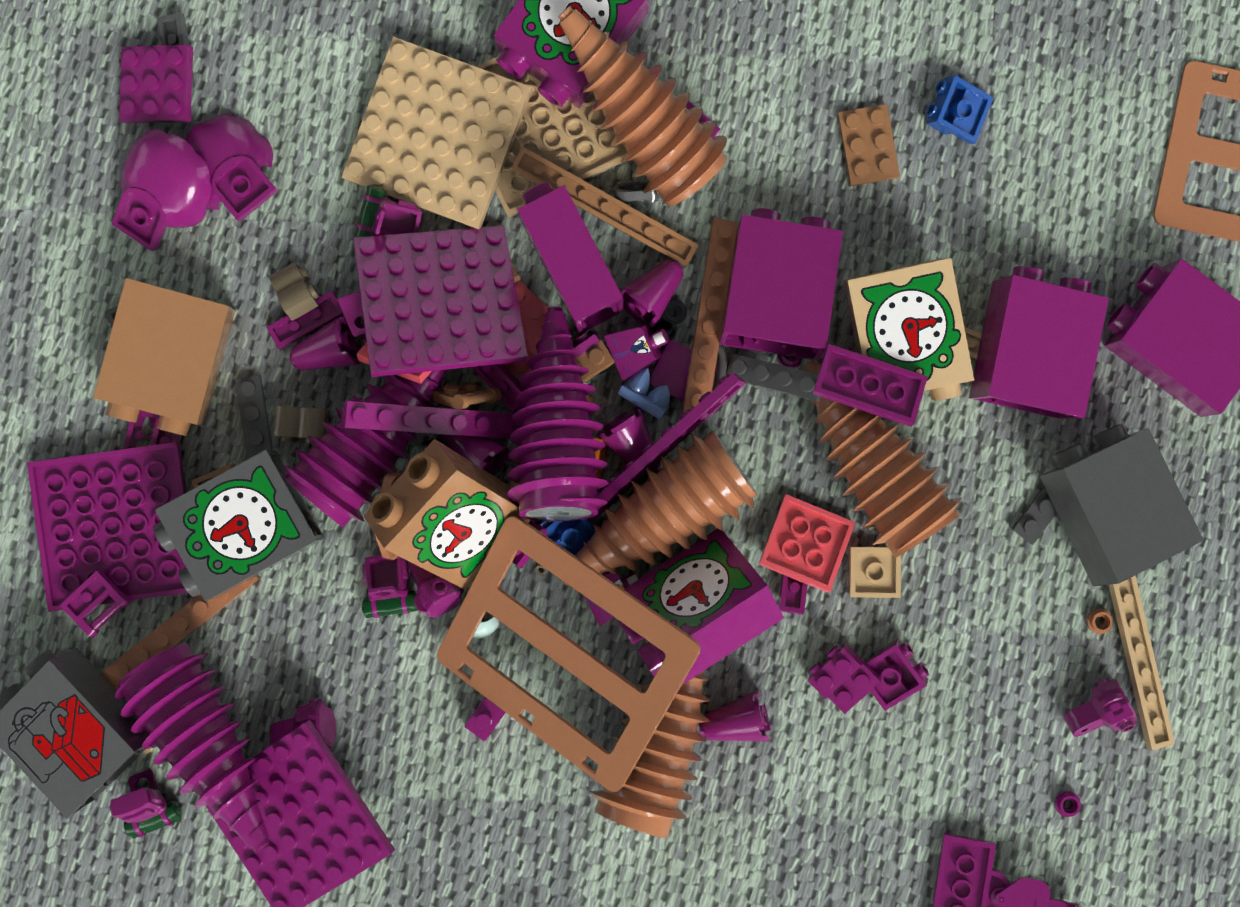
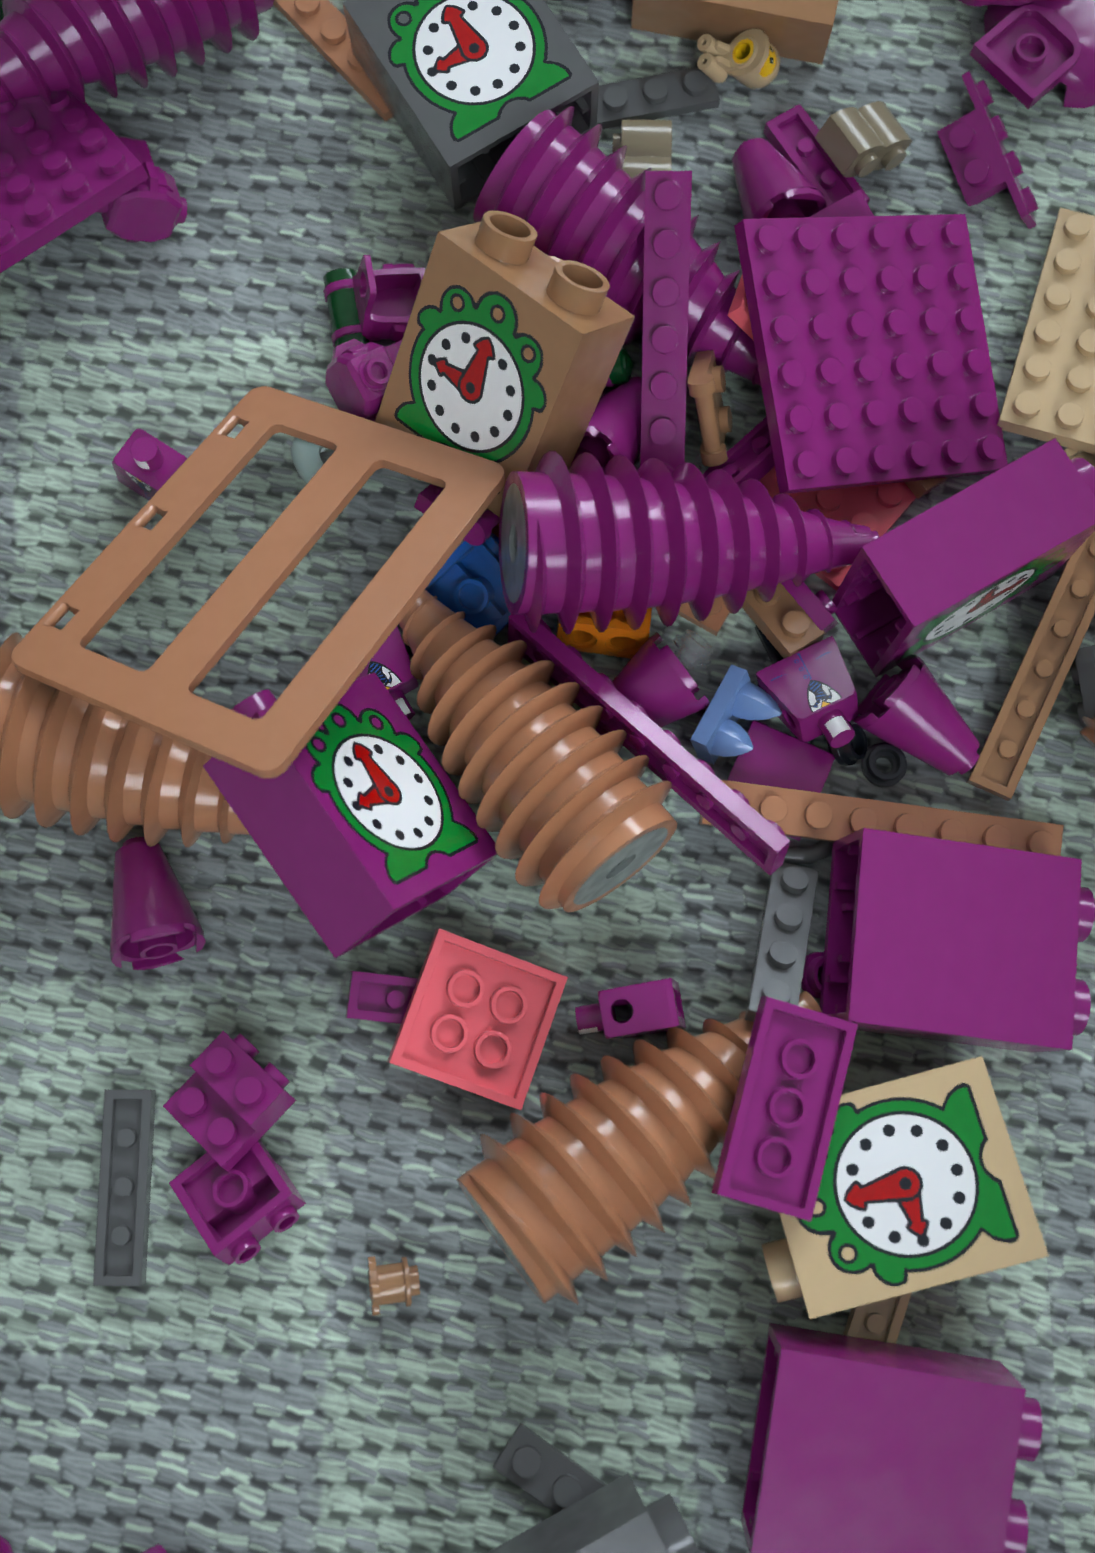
camera: 80 degrees right, 10 degrees down
magenta piece [354,184,422,237] -> none
tan plate [849,546,901,598] -> none
none -> dark grey plate [93,1090,156,1286]
none -> medium nougat brick [368,1256,420,1316]
none -> magenta torso [575,978,686,1040]
none -> tan piece [697,29,780,89]
none -> magenta bracket [937,71,1039,229]

